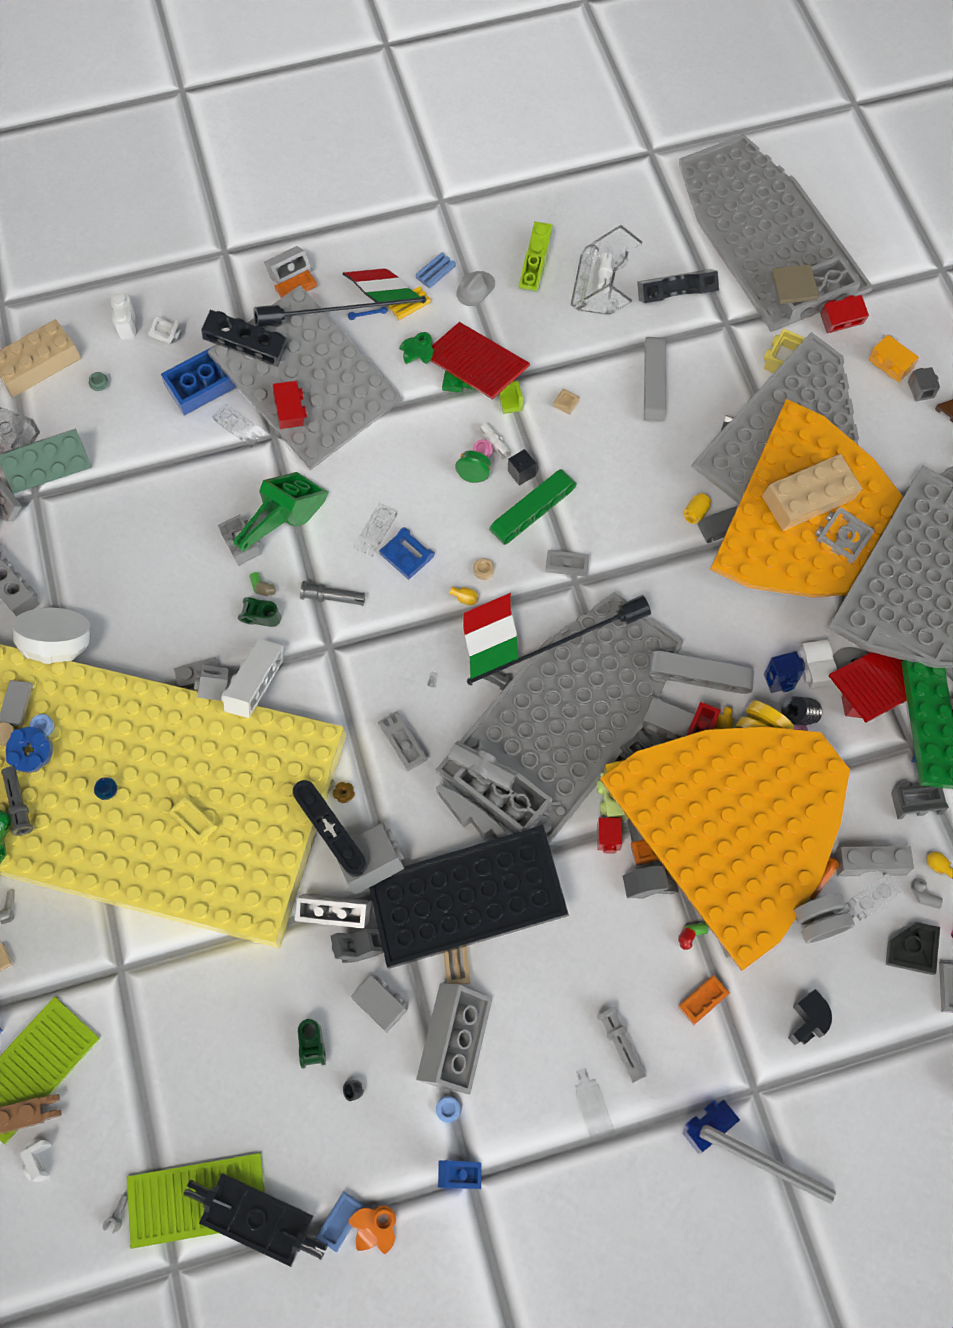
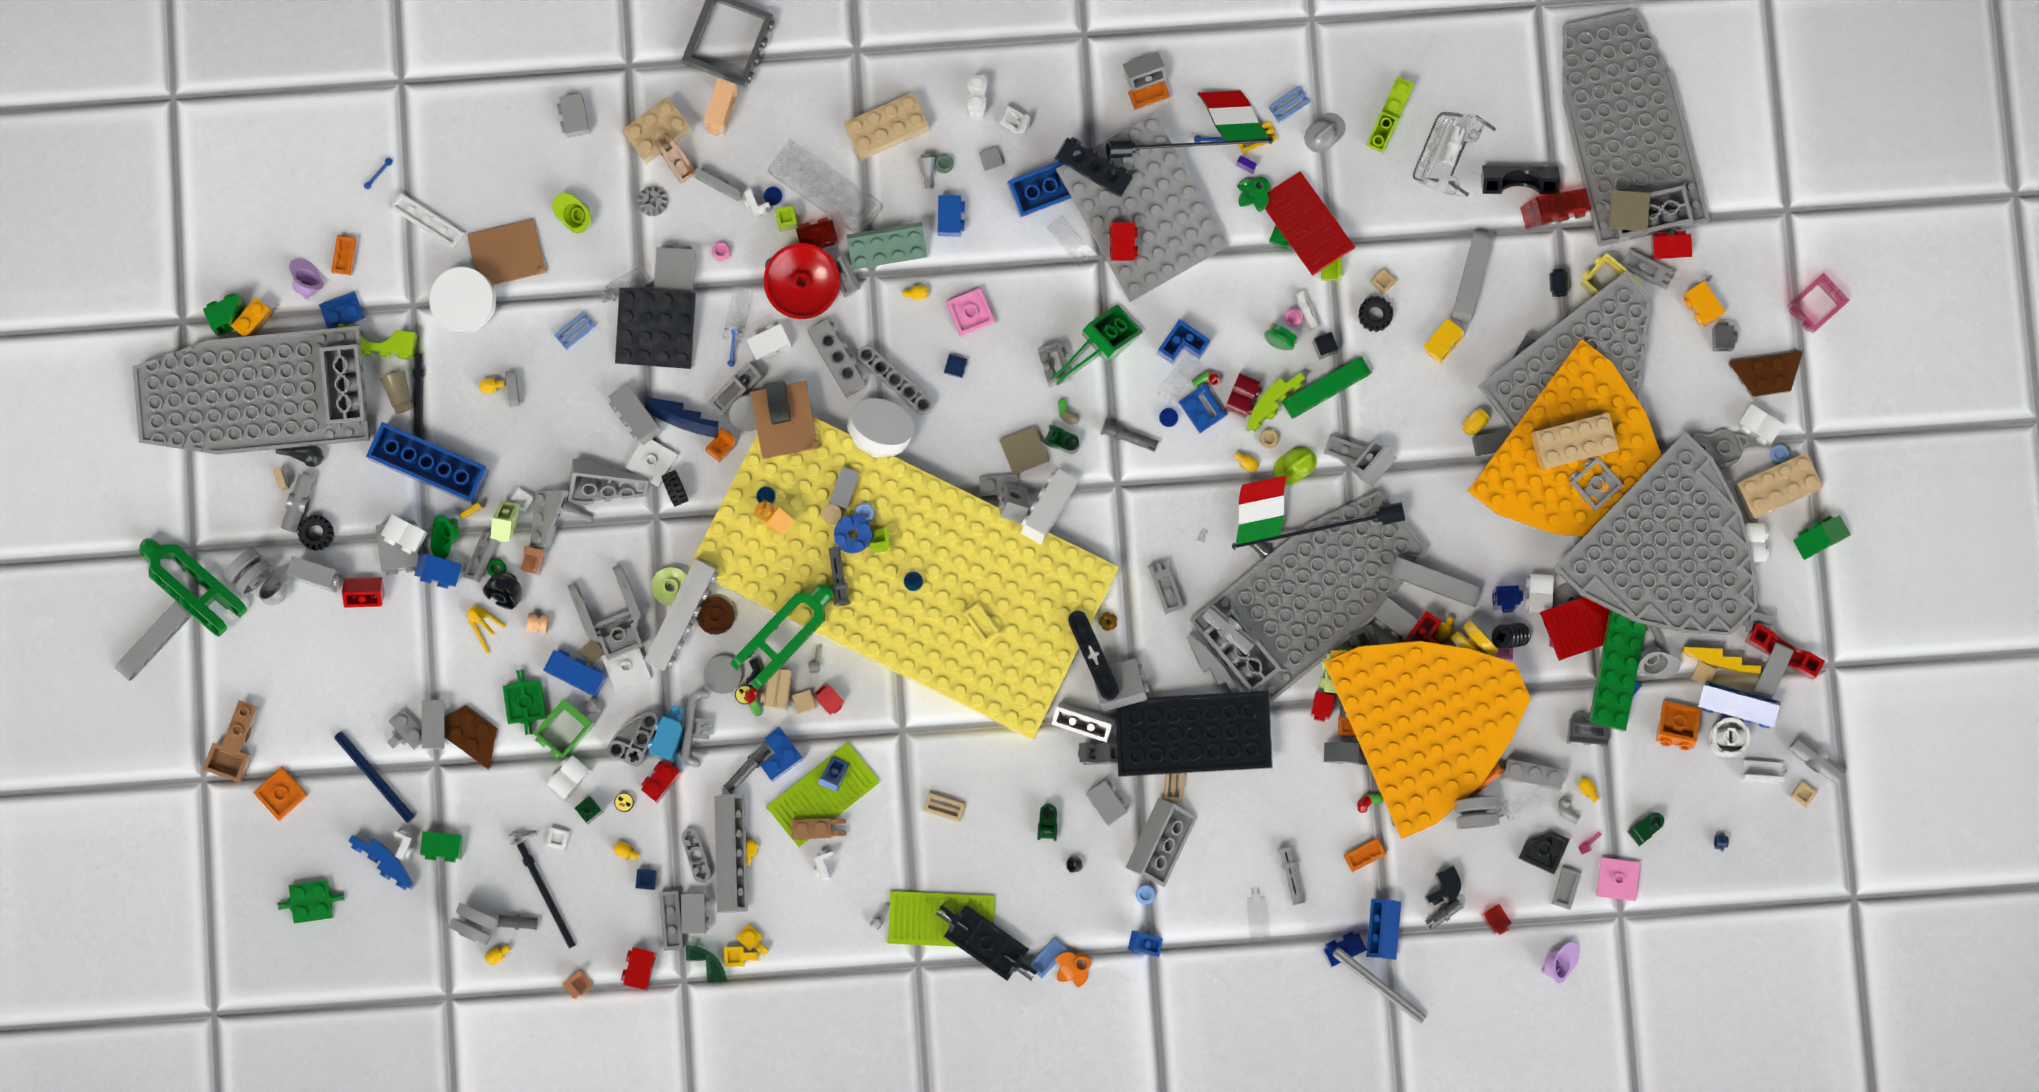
camera: 10 degrees right, 15 degrees up
none -> red brick [812,683,844,715]
none -> blue slope [818,756,849,792]
none -> light grey beam [858,345,932,415]
none -> lime panel [870,526,891,554]
none -> yellow cylinder [902,285,929,300]
none -> light grey cone [917,154,936,189]
none -> tan tile [923,792,966,822]
none -> blue brick [938,195,965,237]
none -> dark blue plate [944,354,967,378]
none -> bright pink plate [946,287,995,337]
none -> light grey tile [979,146,1003,171]
none -> dark tan tile [999,426,1049,475]
none -> blue brick [1157,319,1211,364]
none -> clear blue plate [1159,408,1178,427]
none -> arm [1191,371,1221,388]
none -> dark red brick [1224,373,1262,418]
none -> dark purple tile [1236,156,1257,174]
none -> lime slope [1246,372,1305,432]
none -> lime piece [1274,446,1317,485]
none -> light grey brick [1351,439,1397,487]
none -> black tyre [1358,296,1393,332]
none -> blue brick [1366,899,1401,960]
none -> yellow hinge [1423,318,1465,365]
none -> dark grey pin [1425,898,1463,930]
none -> clear red brick [1481,904,1512,935]
none -> clear red wedge [1520,188,1592,229]
none -> black brick [1549,269,1569,297]
none -> light grey hinge [1622,249,1675,290]

